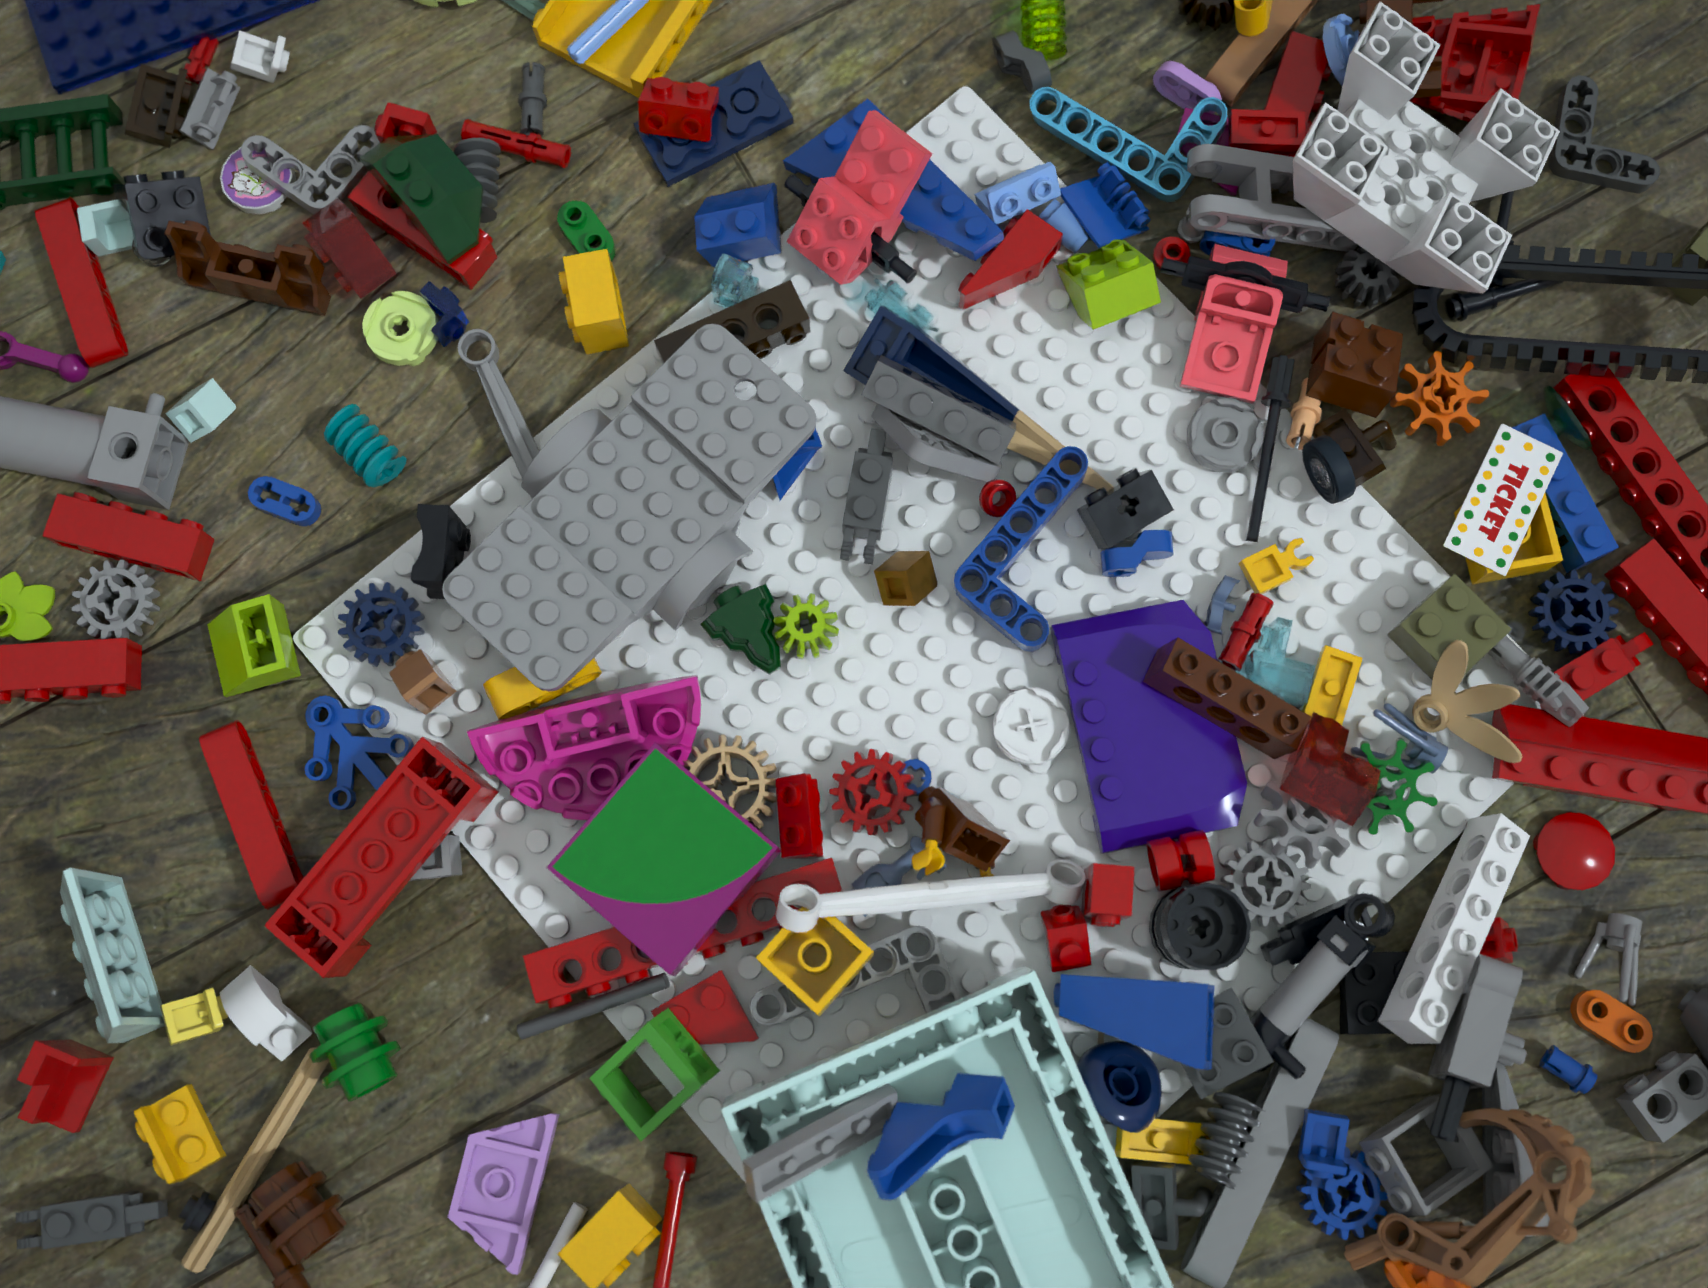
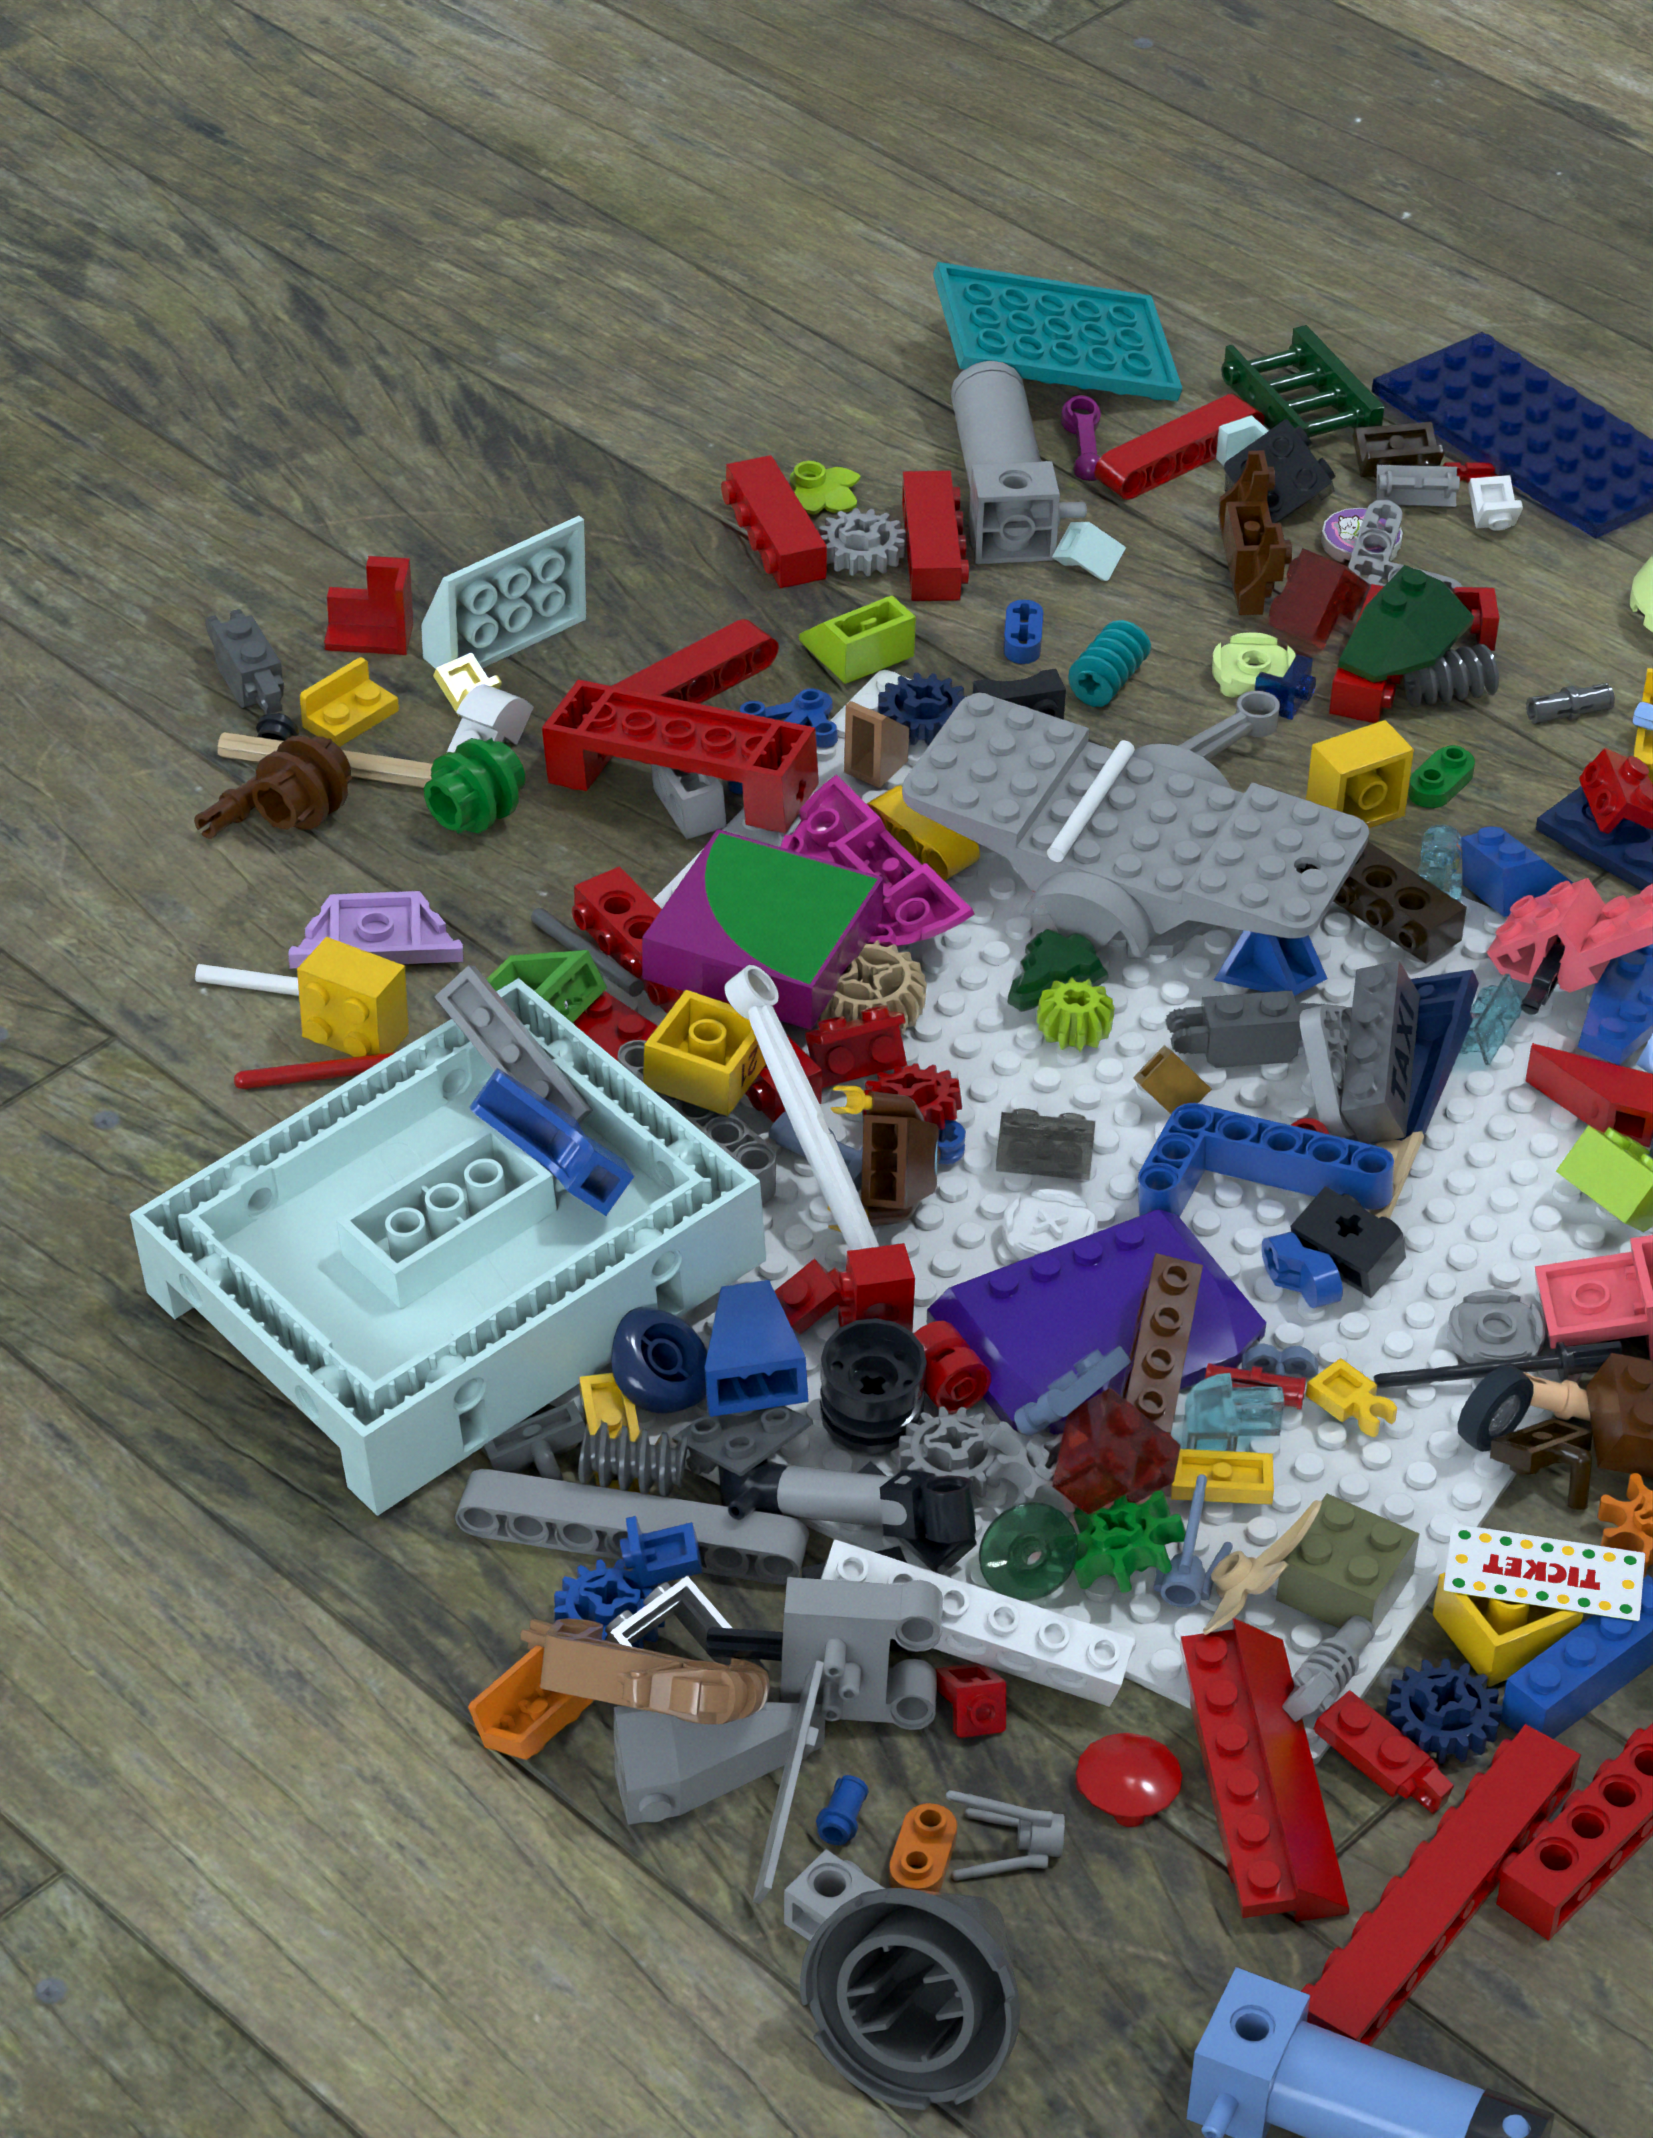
camera: 70 degrees right, 35 degrees down
red pin [461,119,571,168] -> none
none -> light grey piece [753,1660,824,1904]
none -> clear green dish [979,1502,1079,1601]
none -> clear smoke bracket [996,1108,1095,1180]
none -> sand blue plate [1014,1346,1131,1436]
none -> white bar [1047,741,1135,862]

